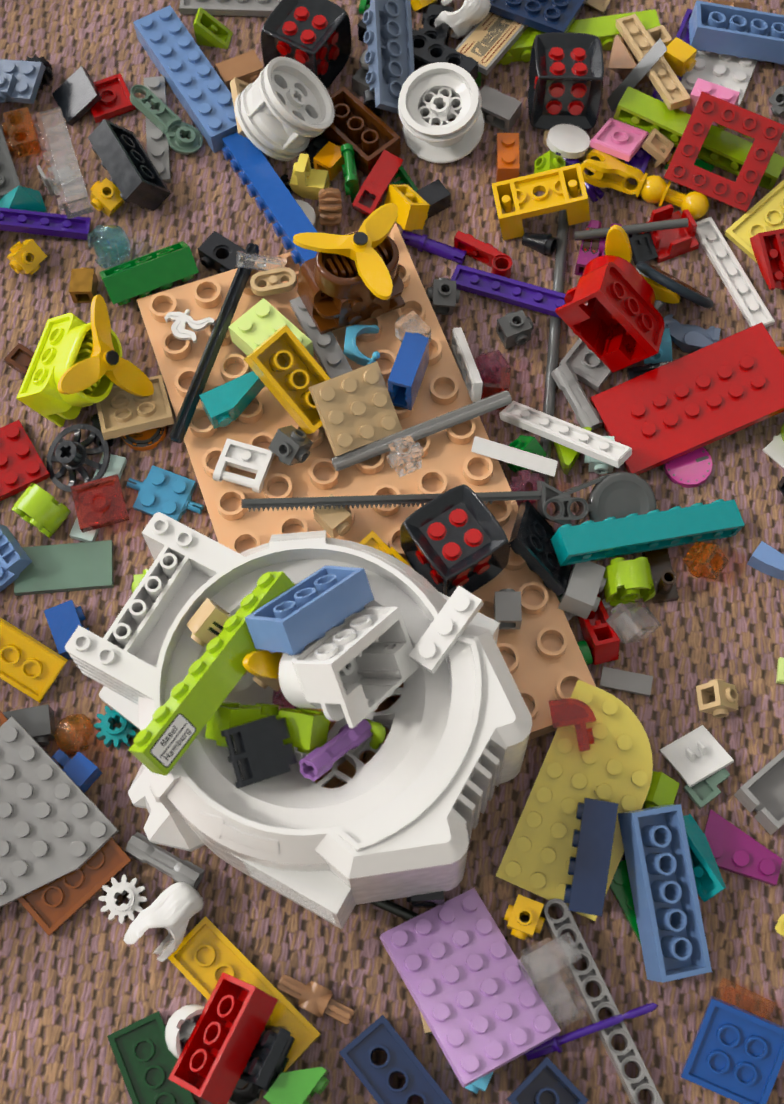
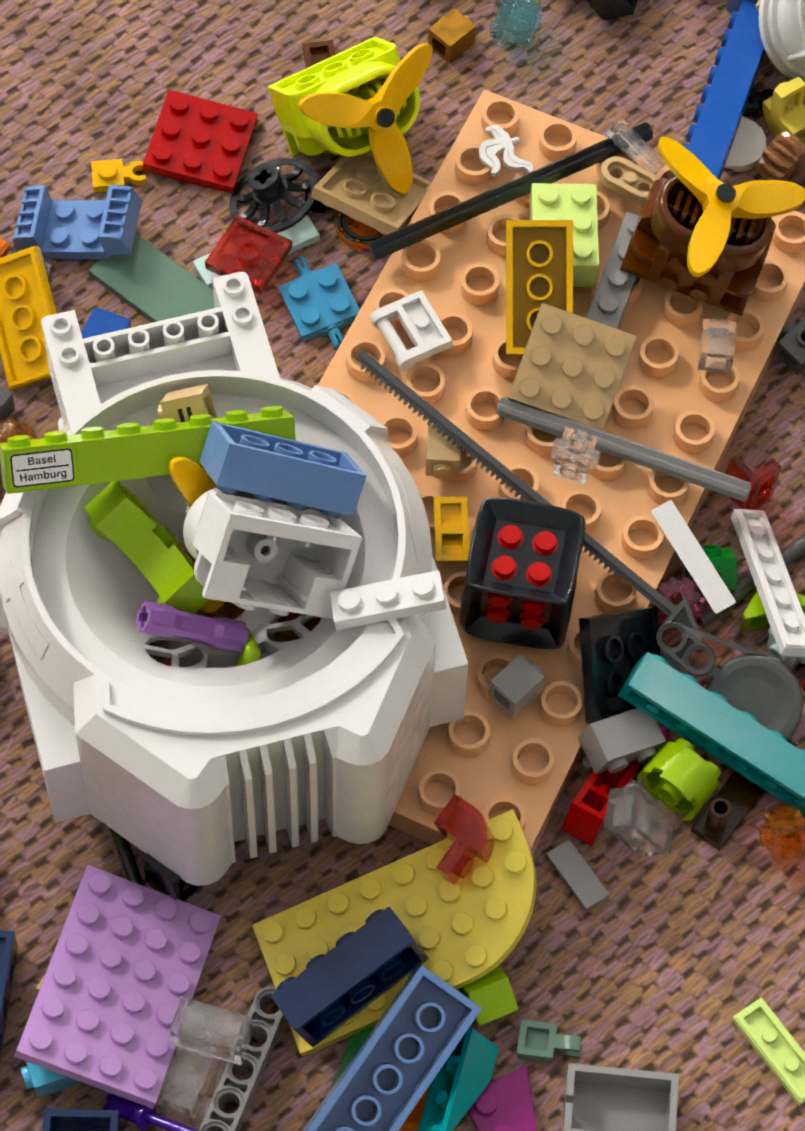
camera: 40 degrees right, 5 degrees down
lime brick [11,483,71,538] -> none
green brick [99,241,199,306] -> none
black brick [198,231,245,274] -> none
teal slope [199,371,265,429] -> none
black plate [220,715,298,789] -> none
dark grey brick [268,425,313,466] -> none
medium azure helmet [343,325,380,366] -> none
blue brick [388,332,429,410] -> none
white tile [451,327,483,402] -> none
clear pink brick [474,350,511,387] -> none
yellow brick [504,894,545,940] -> none
green tile [577,640,593,665] -> none
white piece [660,725,734,788] -> none
tan brick [696,679,738,718] -> none

